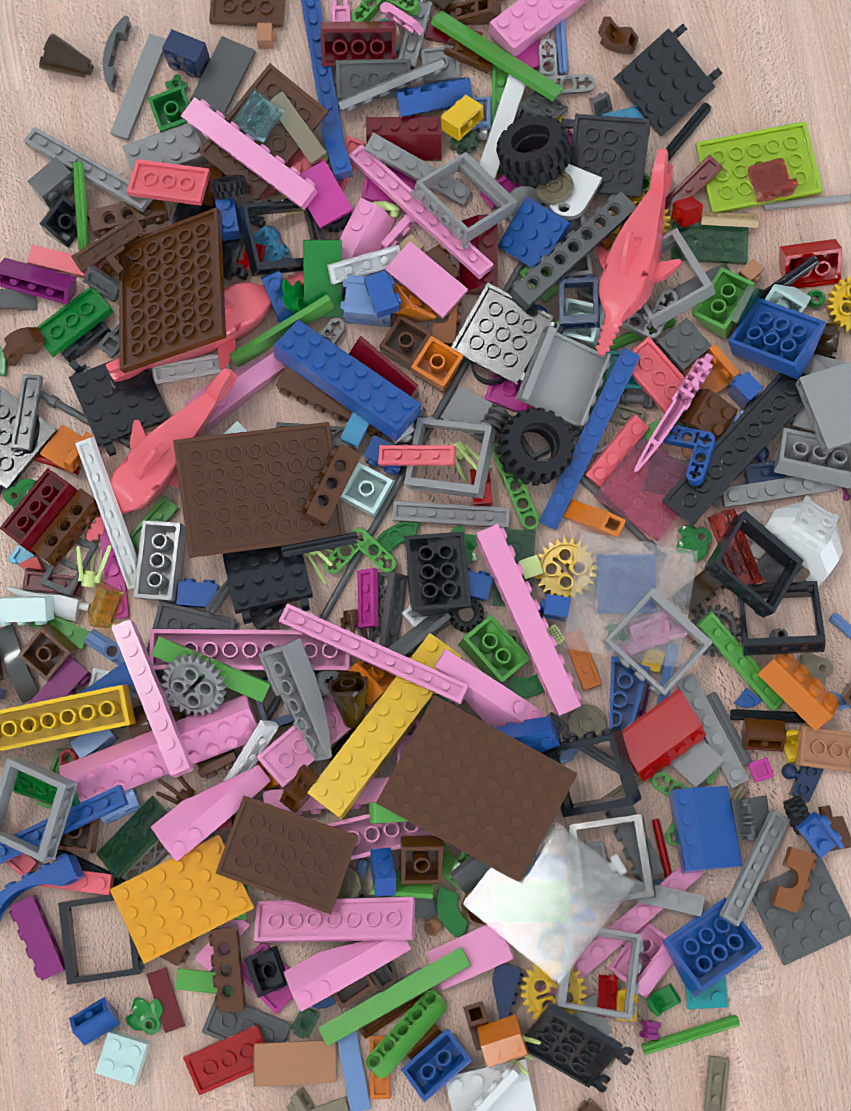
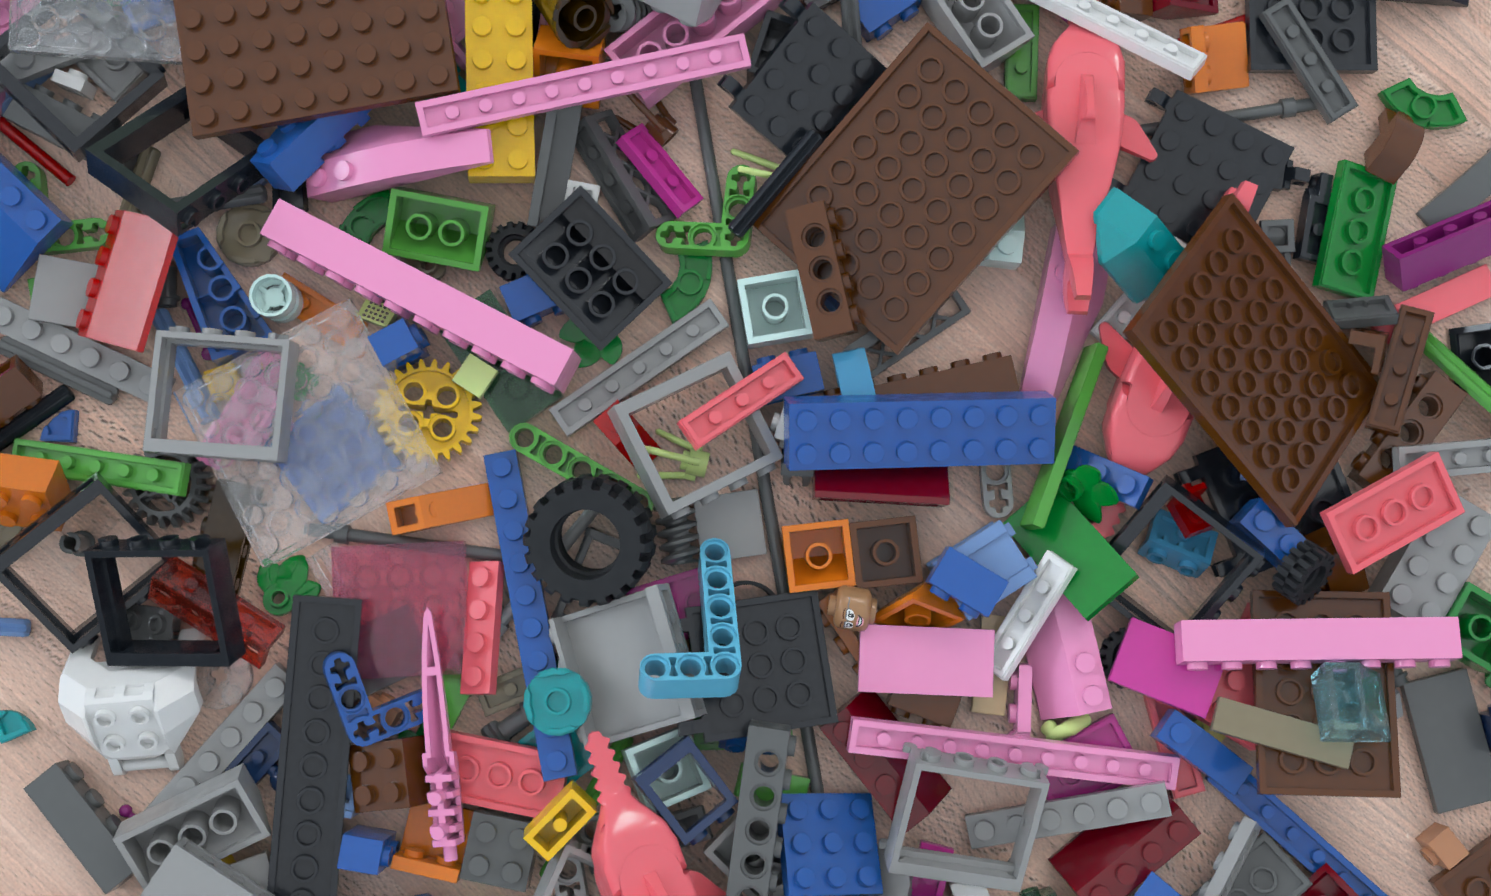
camera: 135 degrees right, 5 degrees up
none -> light aqua wheel [249,274,304,323]
none -> teal tile [523,667,592,736]
none -> yellow brick [523,779,597,861]
none -> medium azure beam [638,538,742,699]
none -> medium nougat head [827,585,877,632]
none -> teal wedge [1093,187,1184,304]

